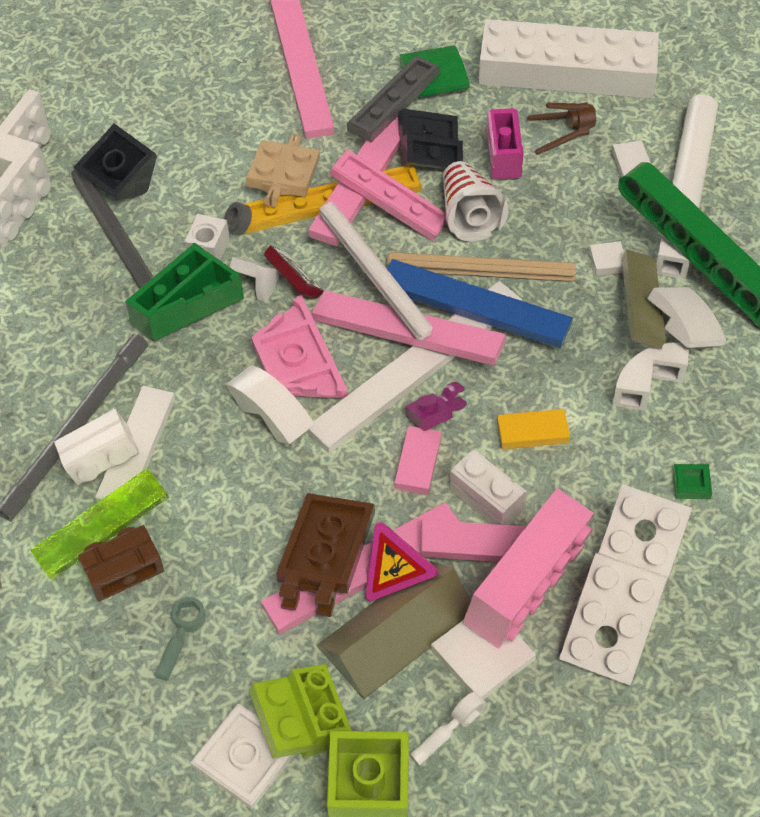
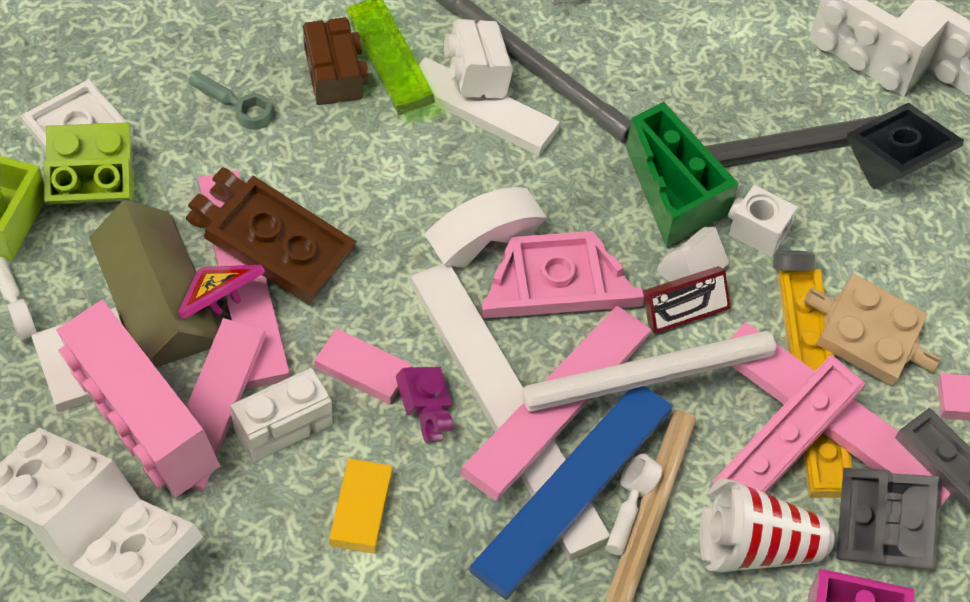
camera: 100 degrees right, 0 degrees up
none -> white piece [606,454,662,555]

